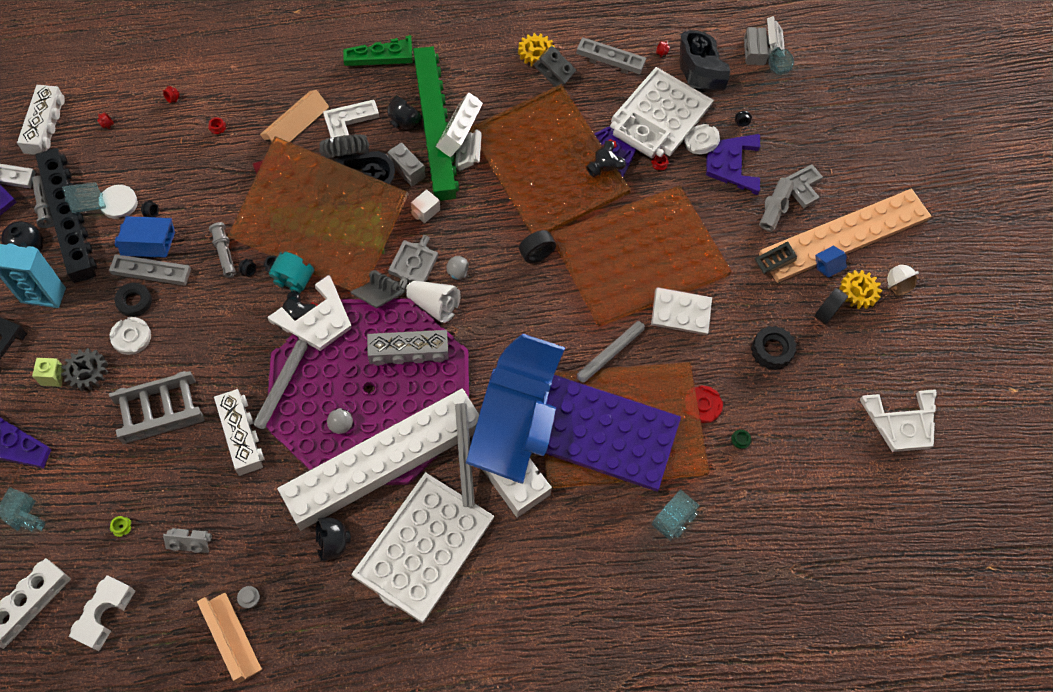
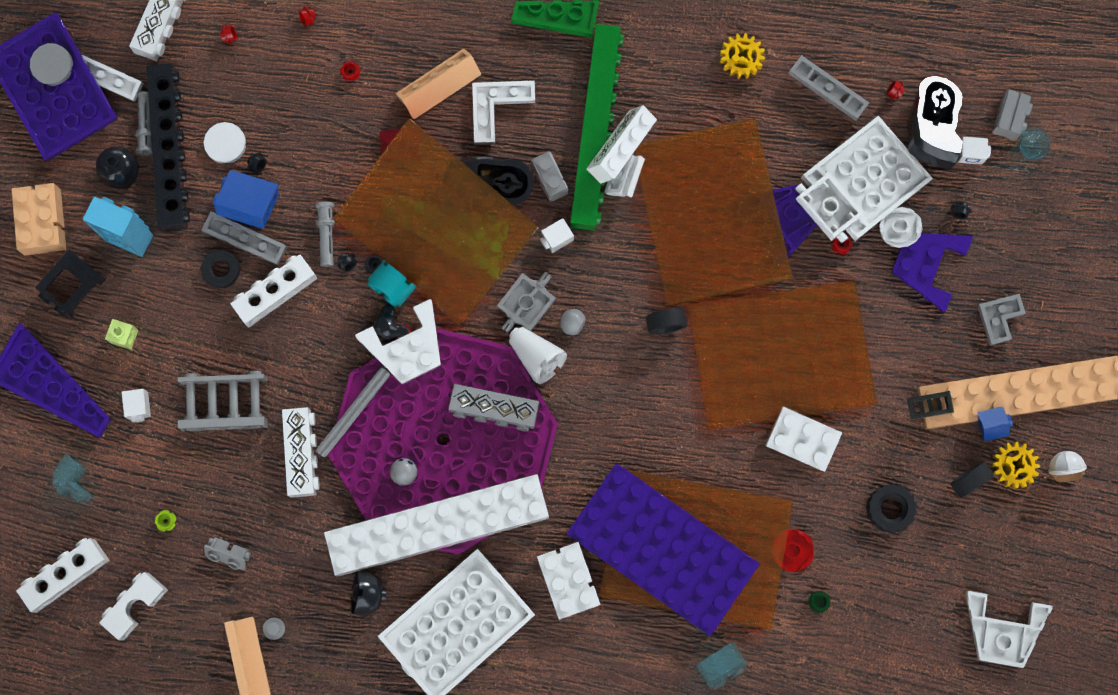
camera: 20 degrees right, 15 degrees up
dark grey gear [61,348,108,392] -> none
clear light blue piece [62,182,106,213] -> none
white tile [109,317,151,355] -> none
dark grey gear [319,134,369,160] -> none
dark grey hinge [351,270,405,308] -> none
black cylinder [387,95,422,129] -> none
light grey axle [455,403,475,507] -> none
blue beam [466,334,565,484] -> none
dark grey brick [533,46,576,89] -> none
light grey axle [577,321,645,383] -> none
black animal [586,139,626,178] -> none
light grey piece [759,178,795,232] -> none
white plate [767,16,785,58] -> none
none -> white brick [122,389,151,422]
none -> white brick [230,255,318,328]
none -> white brick [957,137,991,165]

